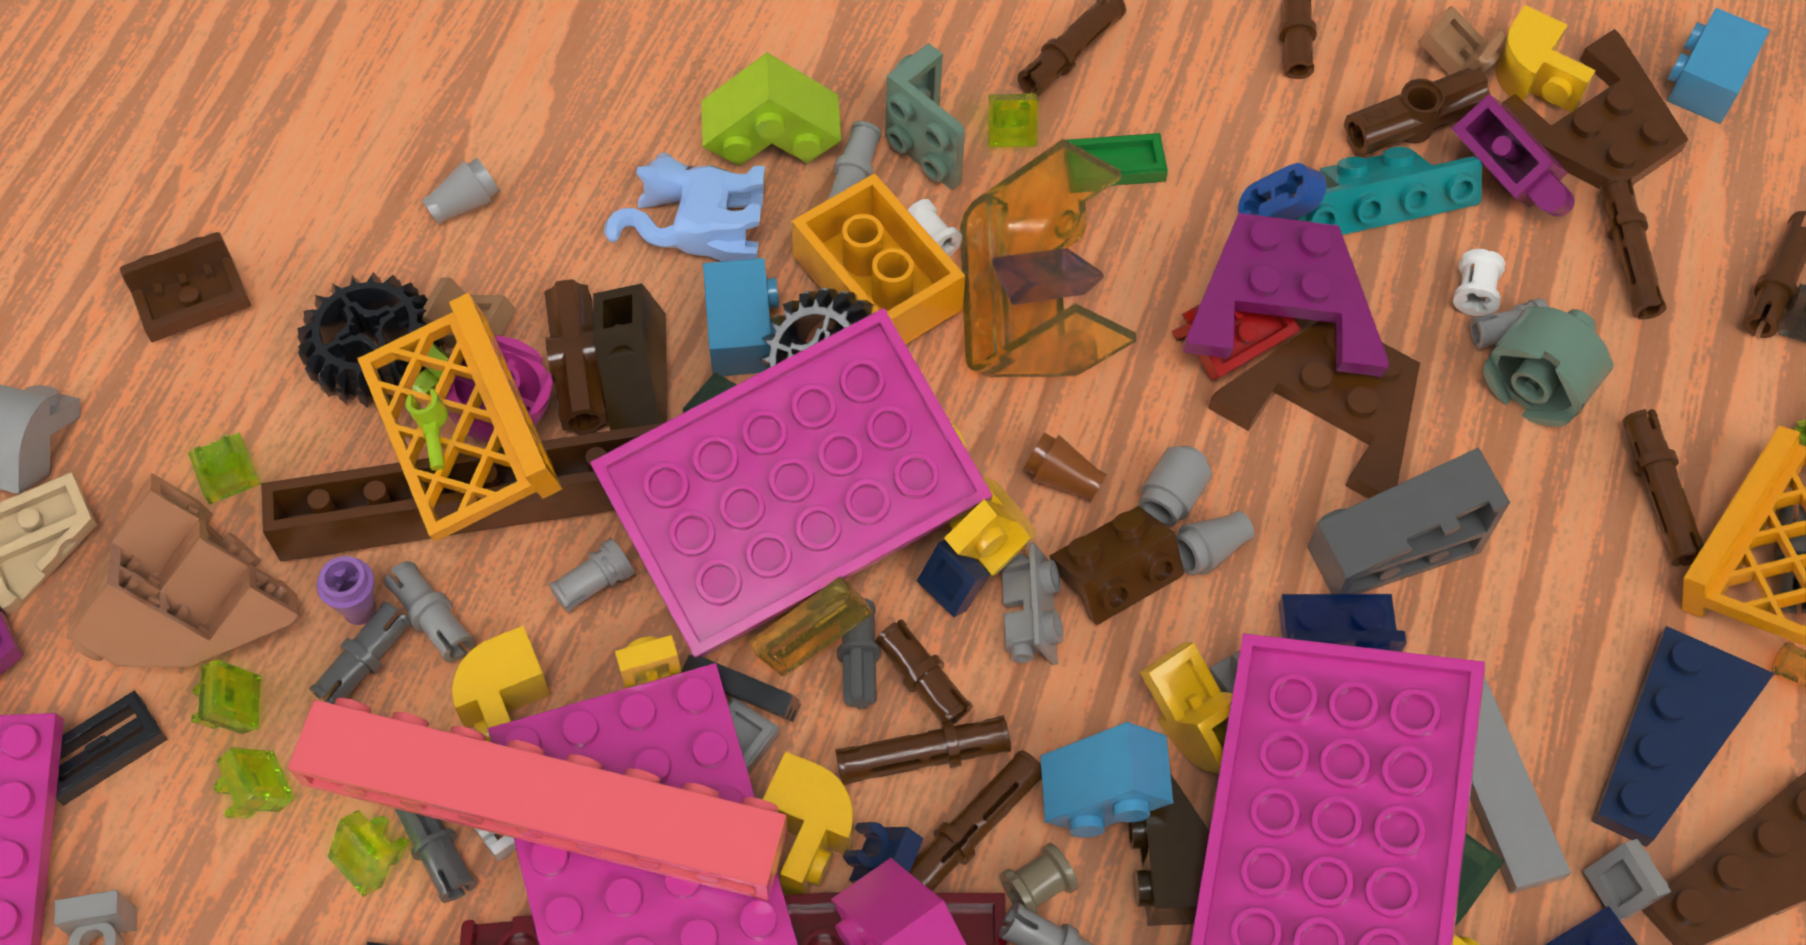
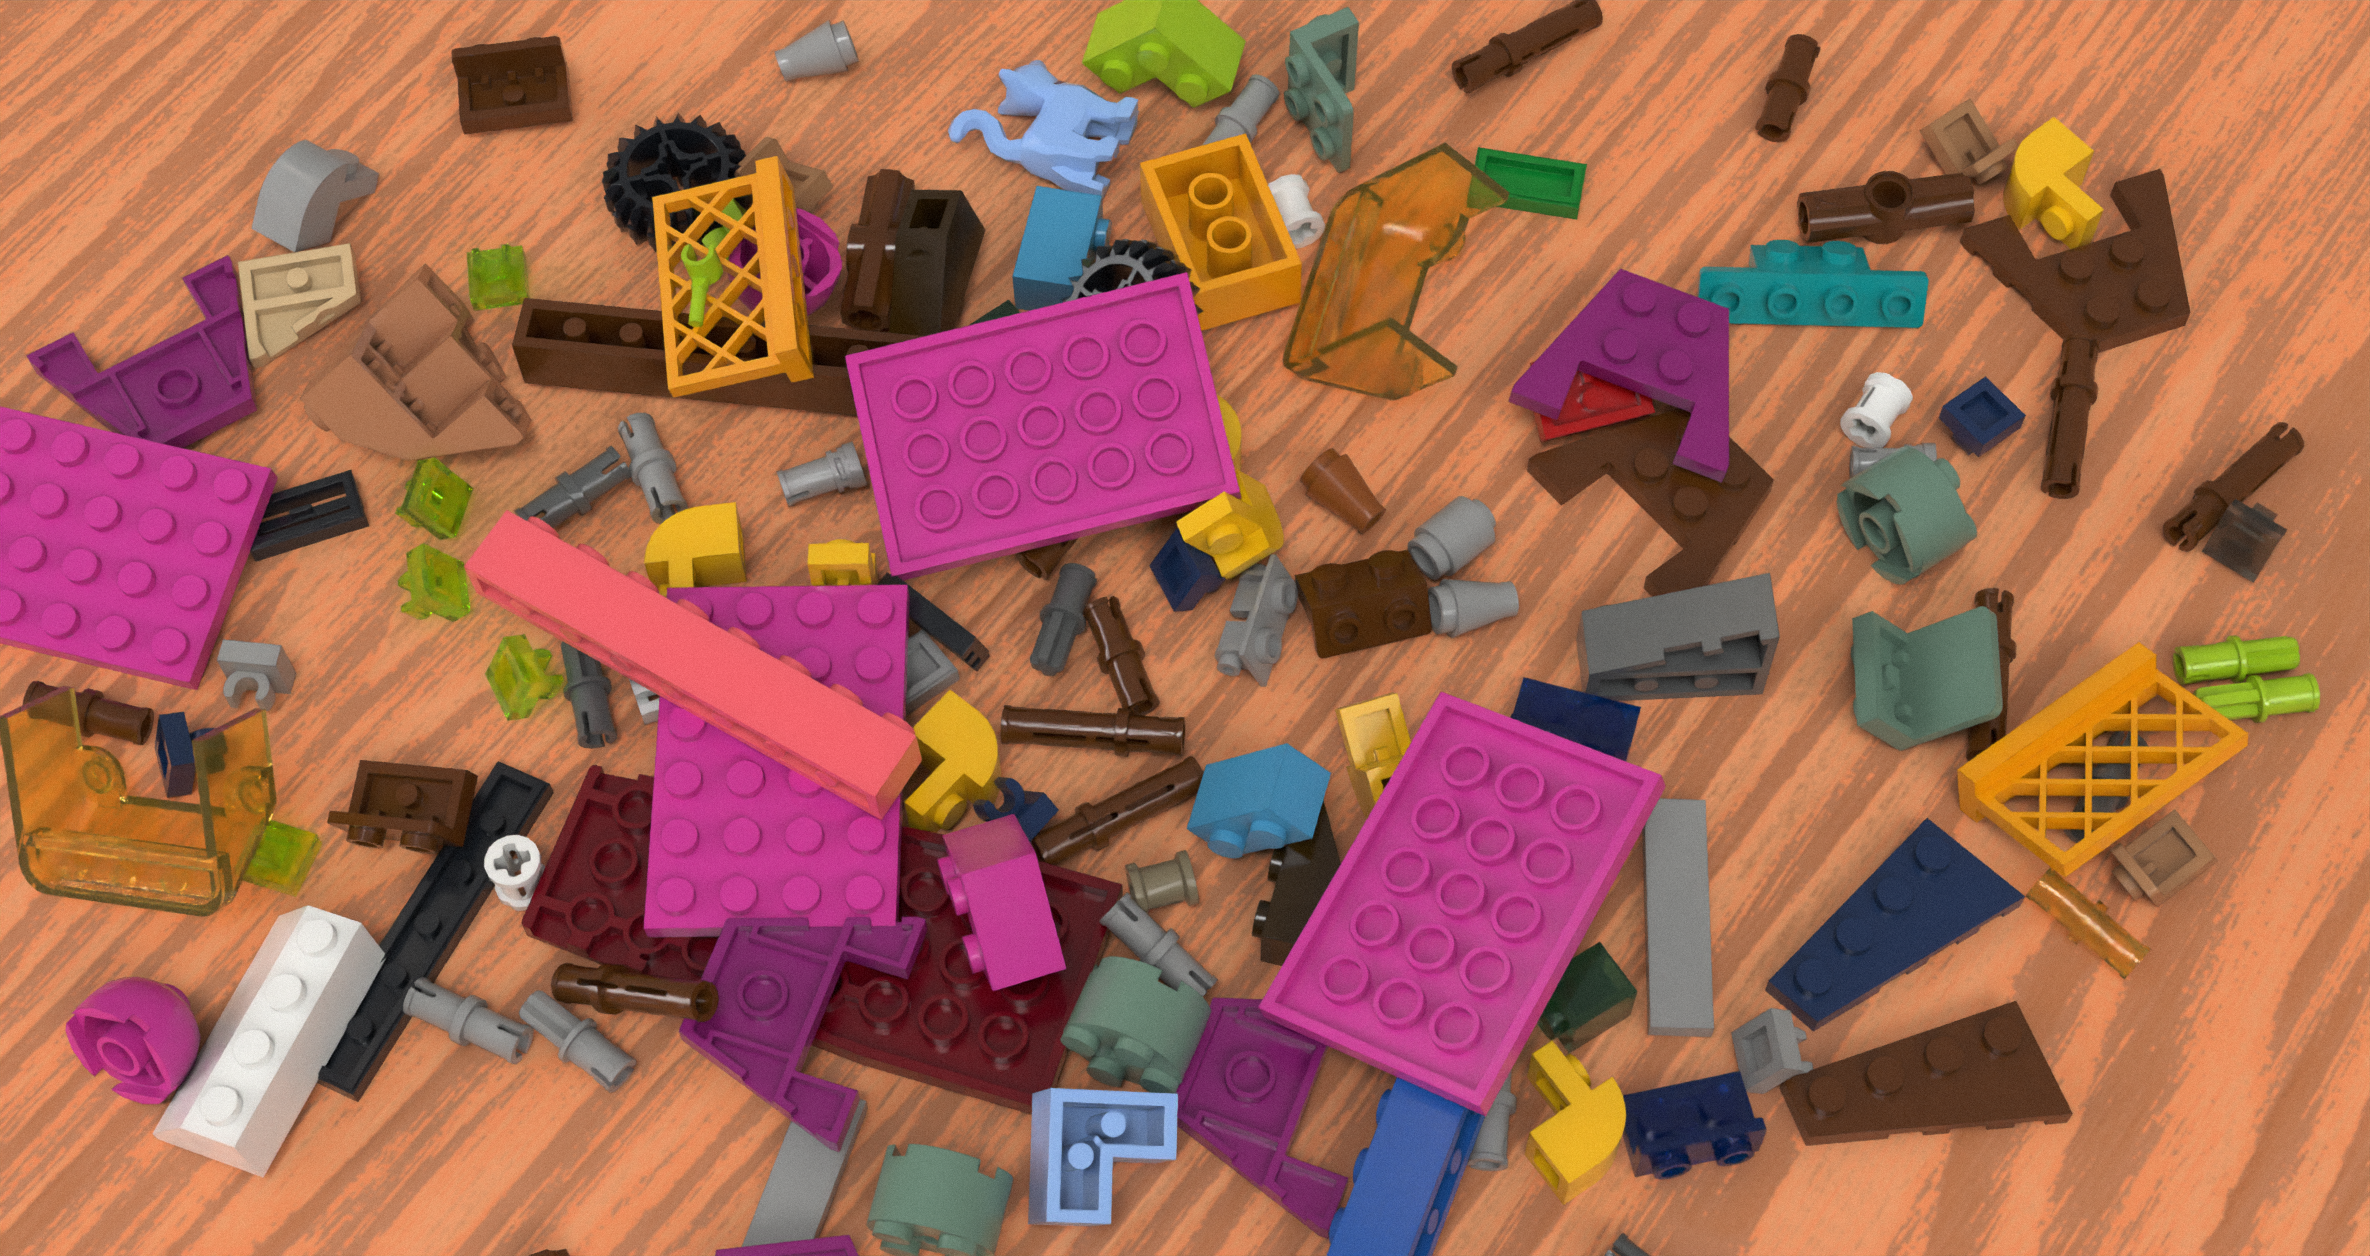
camera: 20 degrees right, 0 degrees up
medium lavender cone [317,556,376,625] -> none
clear yellow tile [749,576,873,677] -> none
clear neon green tile [988,93,1038,147] -> none
slope [991,248,1104,305] -> none
blue beam [1238,163,1326,220] -> none
magenta brick [1452,94,1575,217] -> none
dark azure brick [1667,8,1770,124] -> none
none -> sand green bracket [1851,606,2003,751]
none -> dark blue tile [1939,376,2026,457]

